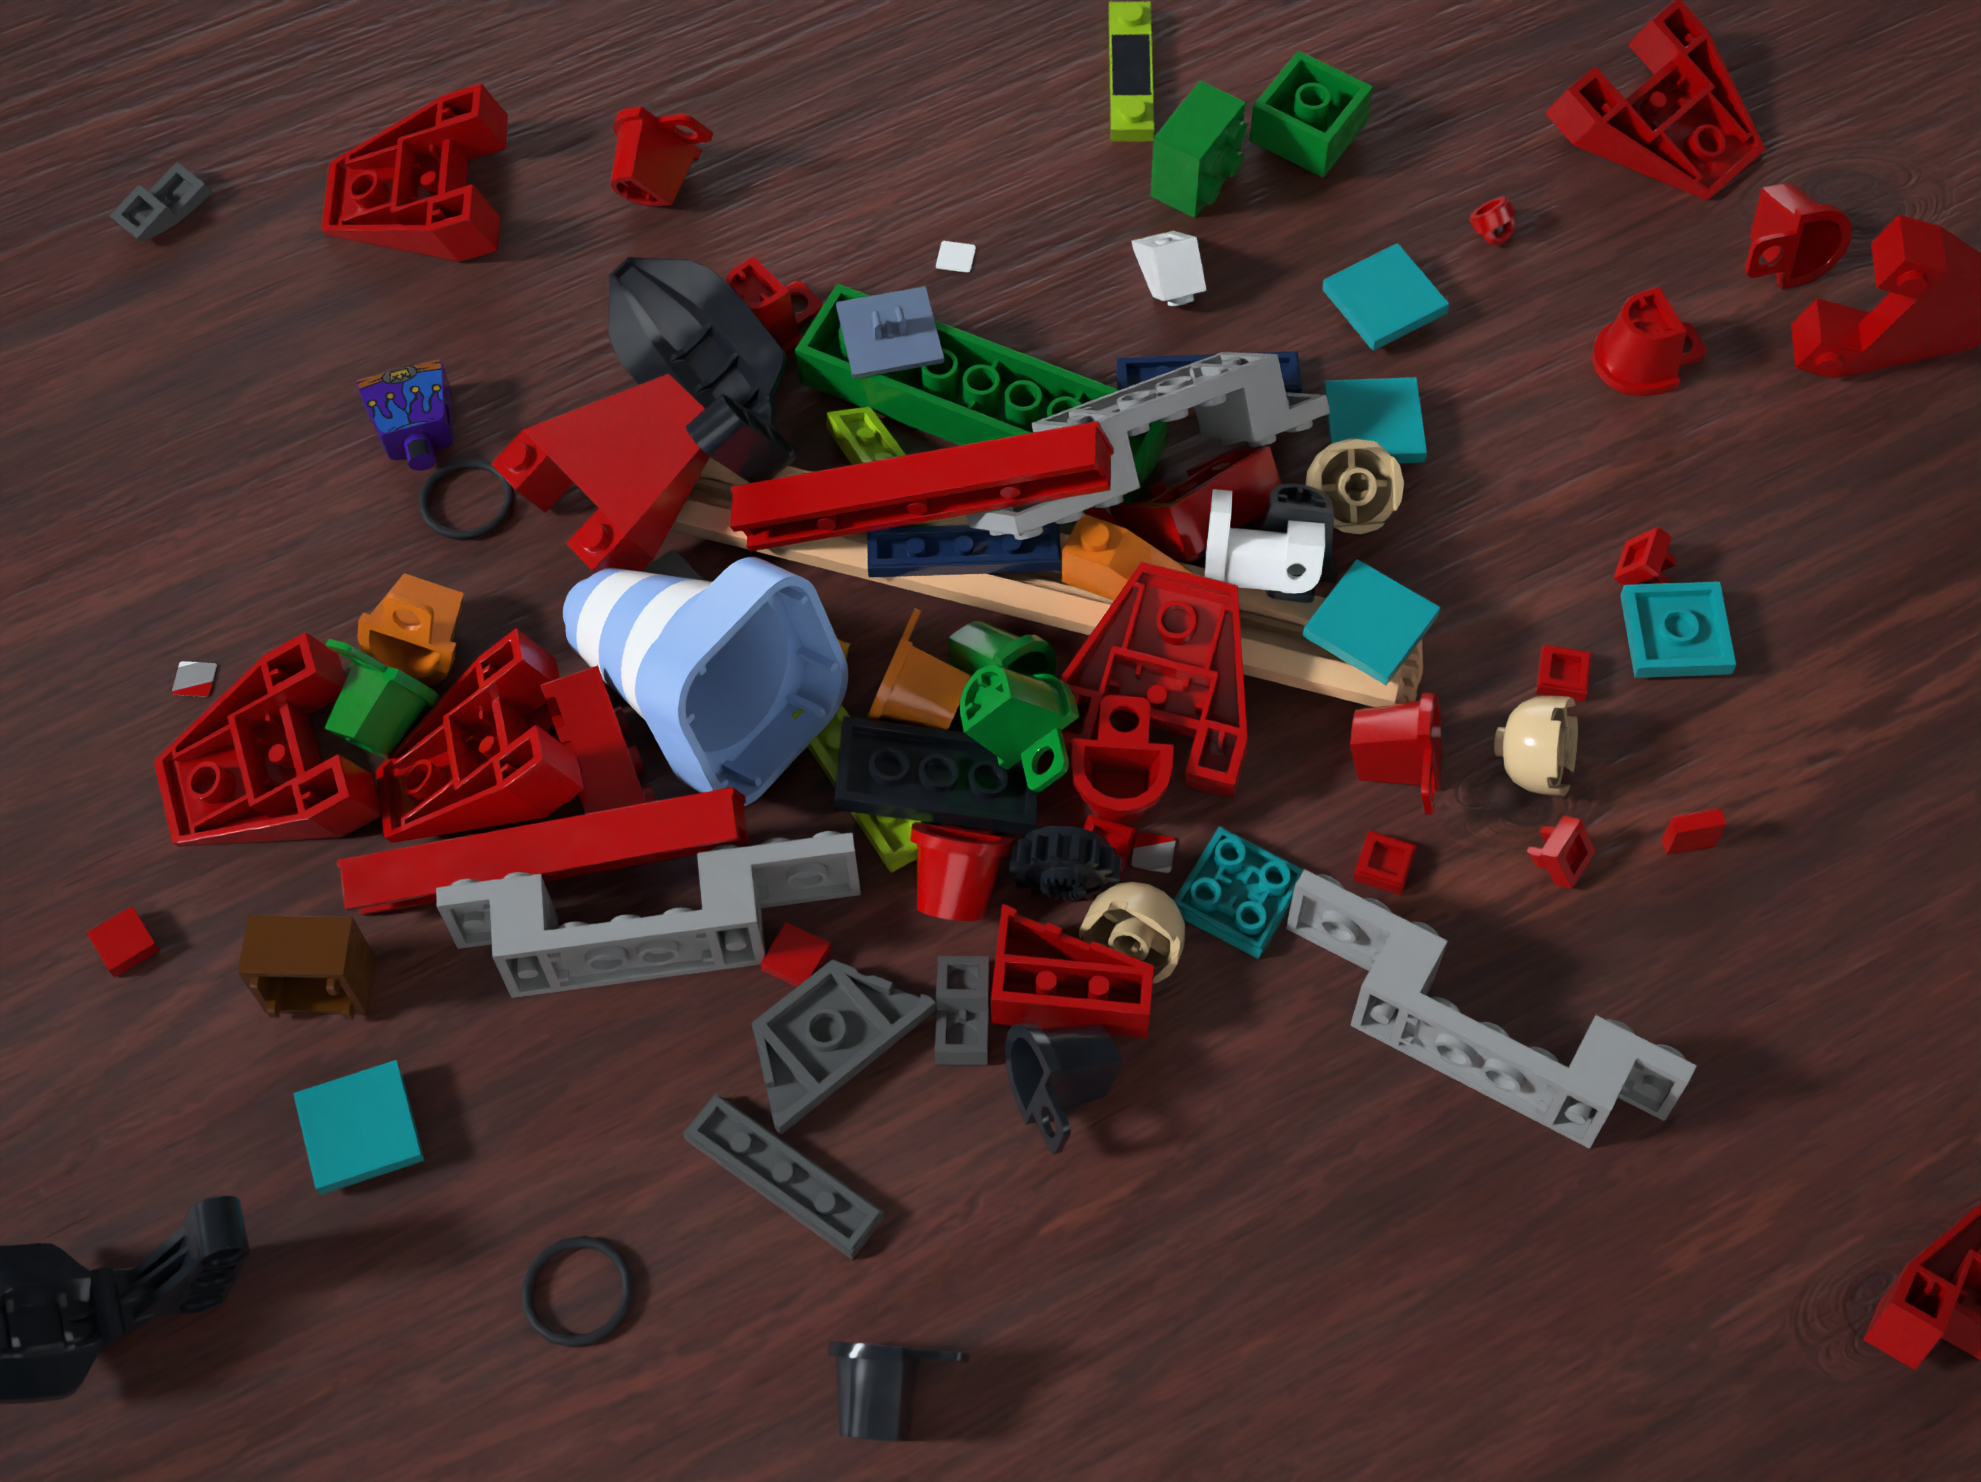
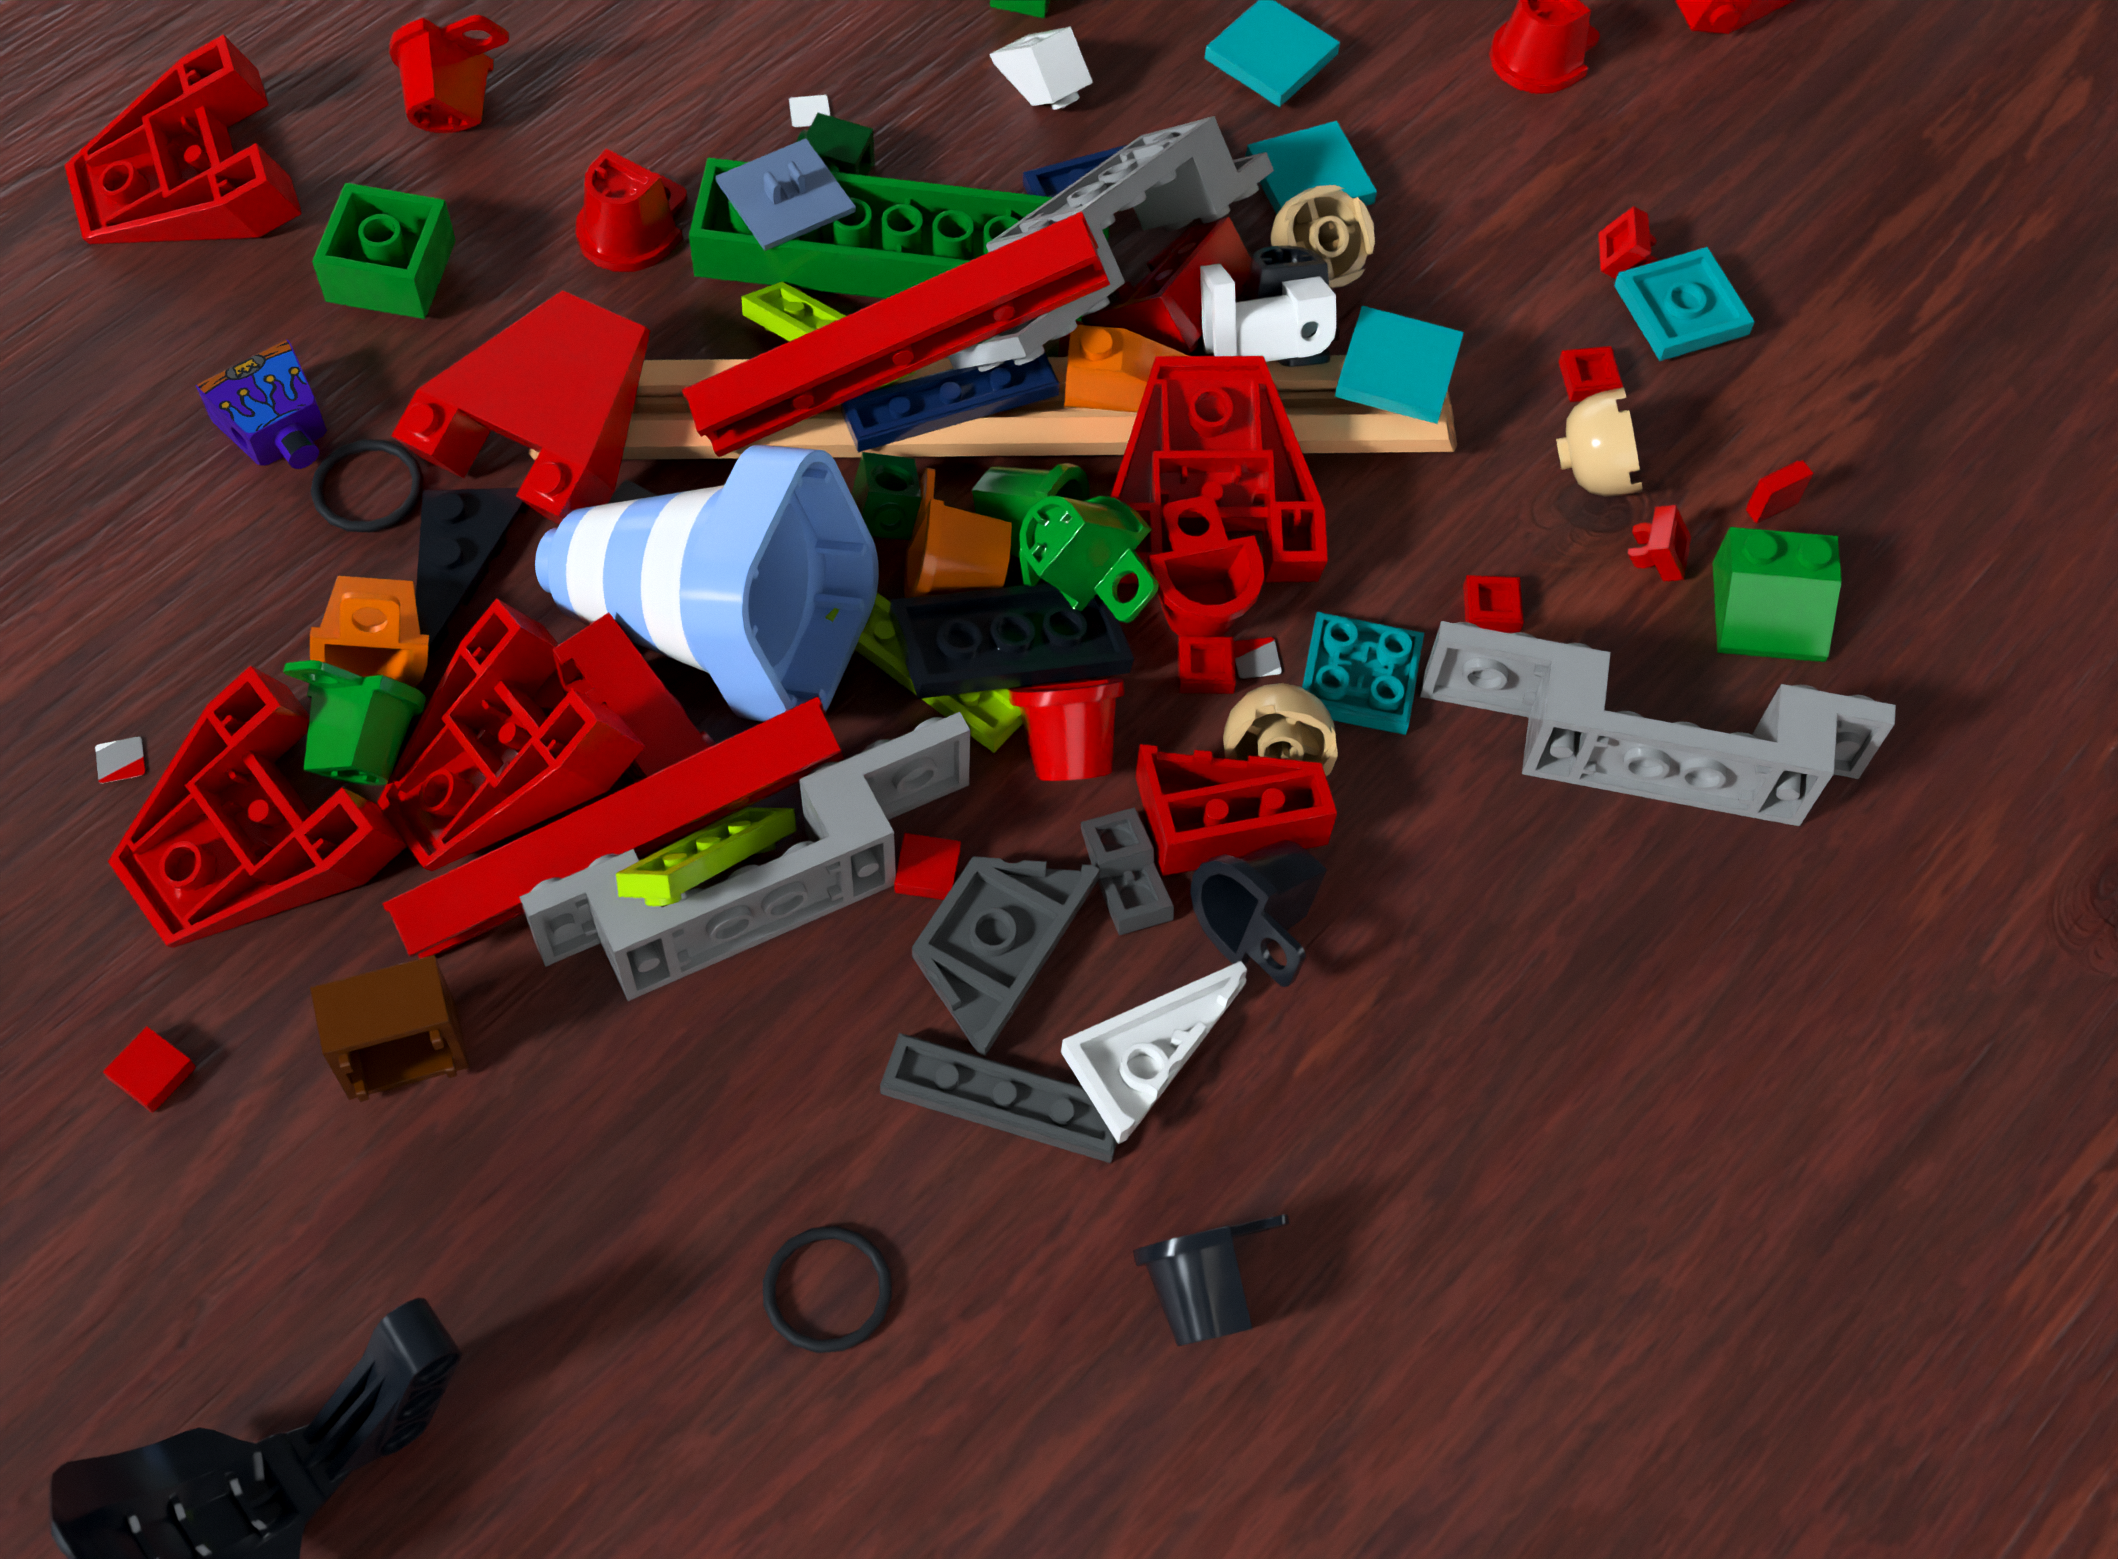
camera: 25 degrees left, 0 degrees up
teal tile [293,1060,425,1195] -> none
black piece [608,257,797,483] -> none
black gear [1009,826,1122,902] -> none
red container [1350,693,1443,815] -> none
none -> green brick [312,182,456,319]
none -> black wing [416,488,530,659]
none -> lime plate [615,807,797,906]
none -> dark green brick [797,112,875,176]
none -> dark green brick [851,452,922,540]
none -> white wing [1061,961,1247,1144]
none -> green slope [1712,527,1842,662]

